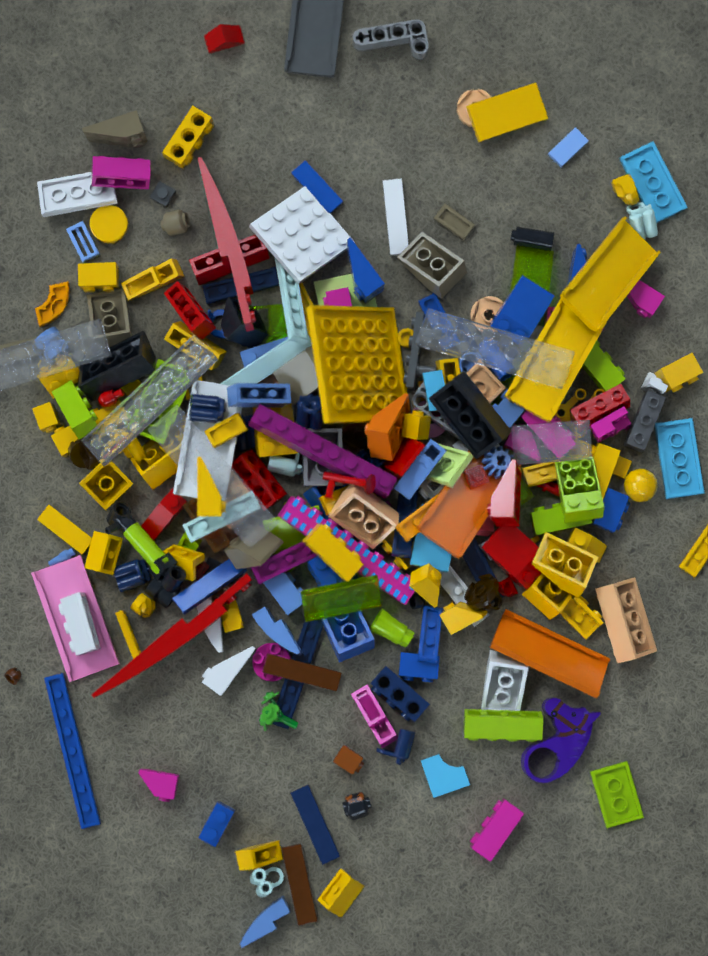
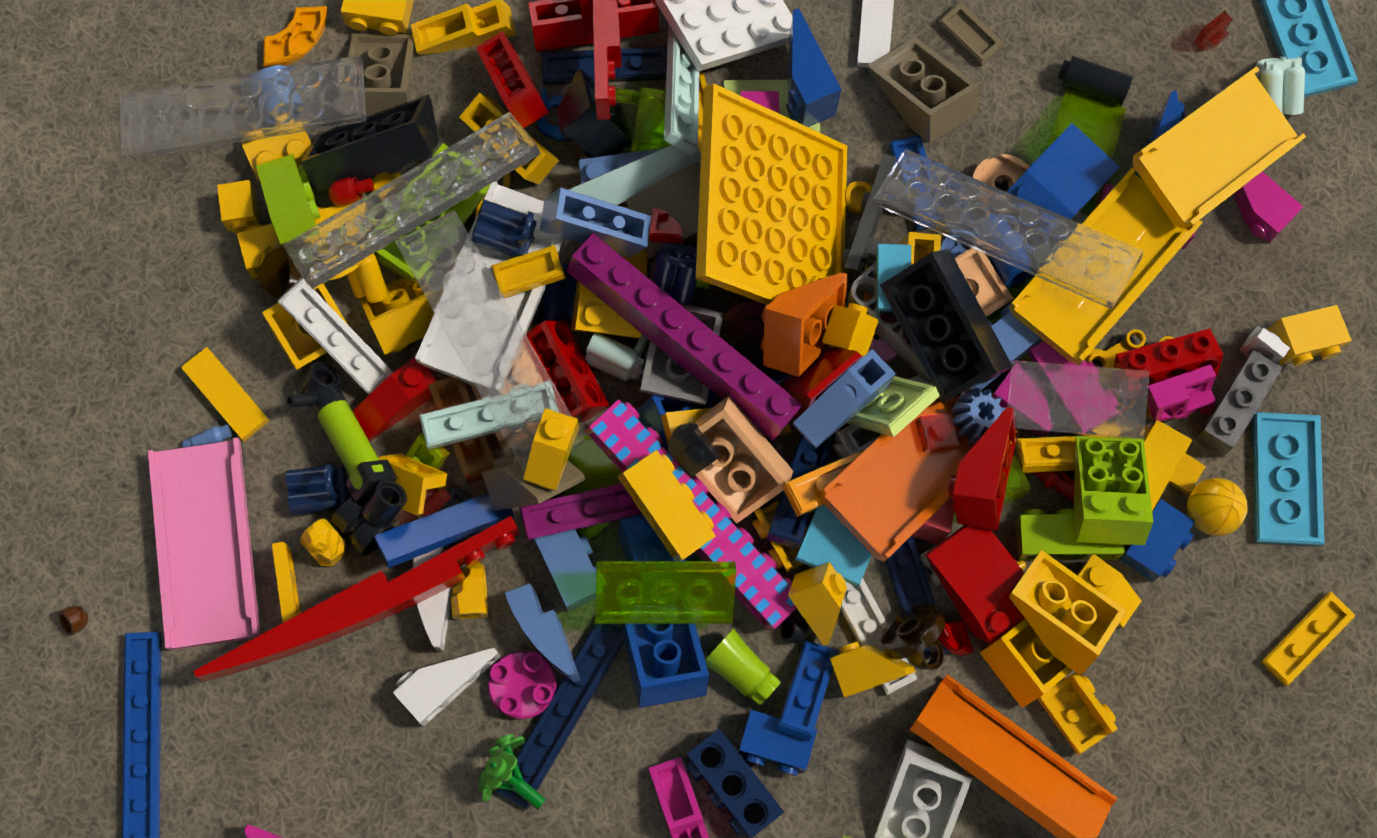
camera: 10 degrees right, 10 degrees down
white slope [58,592,101,656] -> none
yellow brick [84,531,123,575] -> none
yellow slope [197,457,226,517] -> none
reddish brown tile [262,653,342,691] -> none
red piece [323,471,376,499] -> none
lime brick [582,340,625,391] -> none
light nougat slope [595,577,657,663] -> none
yellow rock [611,174,639,206] -> none
none -> white tile [277,278,393,395]
none -> yellow slope [523,408,579,491]
none -> red tile [649,208,683,243]
none -> black plate [668,422,720,477]
none -> clear red plate [1194,11,1233,51]

